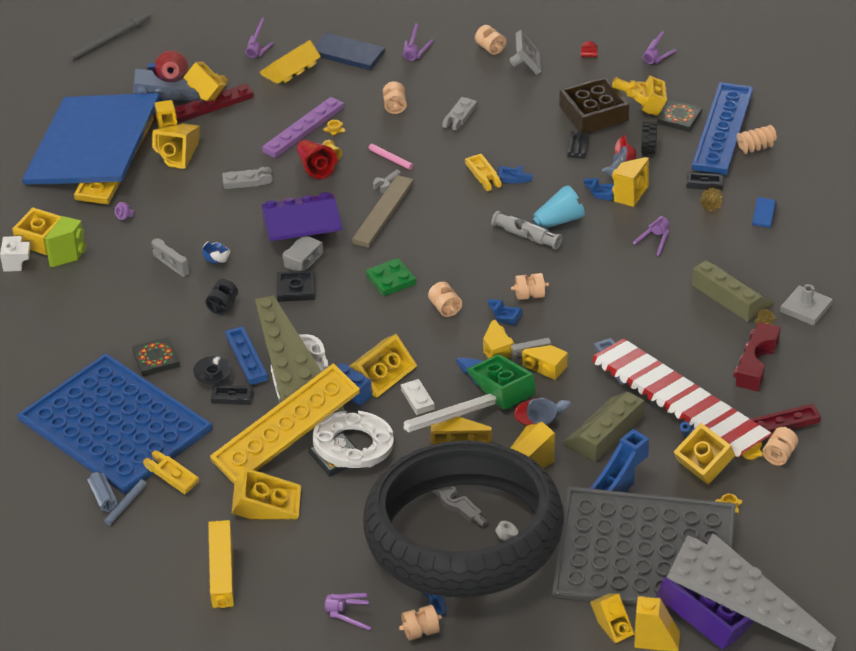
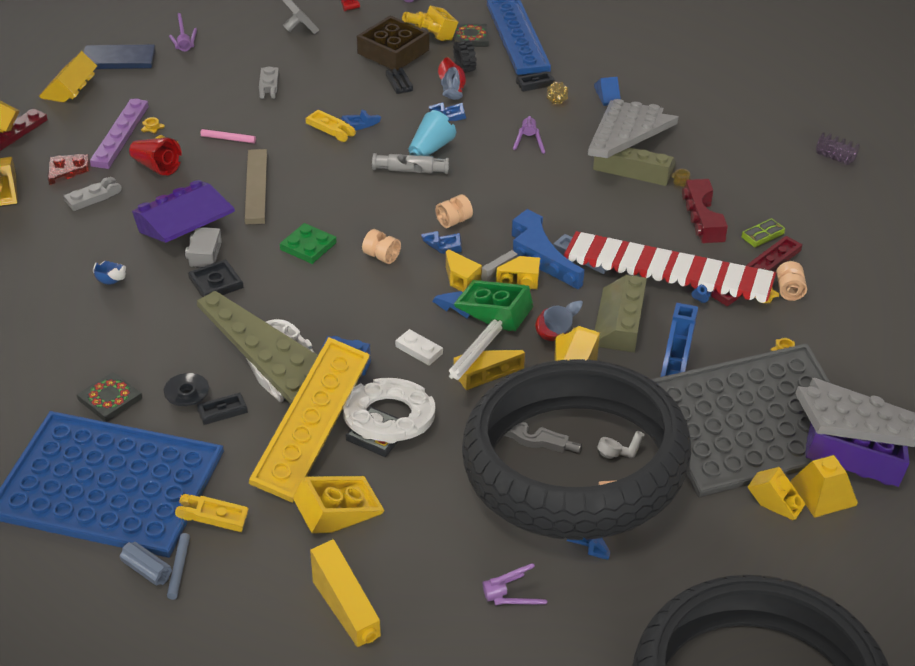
camera: 30 degrees left, 0 degrees up
light grey hinge [151,238,189,277] -> none
black wheel [205,279,239,315] -> none
blue plate [225,326,268,385] -> none
medium lavender plant [245,18,274,58] -> none
yellow slope [349,334,417,398] -> none
light grey bar [373,169,401,193] -> none
light nougat wheel [383,82,407,114] -> none
light nougat wheel [399,605,442,641] -> none
light nougat wheel [475,25,506,55] -> none
yellow slope [612,157,649,207] -> none
yellow brick [674,423,736,485] -> none
light nougat piece [737,125,777,154] -> none
light grey tile [780,284,833,326] -> none
none -> clear red wing [48,154,90,185]
none -> blue arch [512,209,584,289]
none -> light grey wing [588,99,679,158]
none -> tile [741,218,785,248]

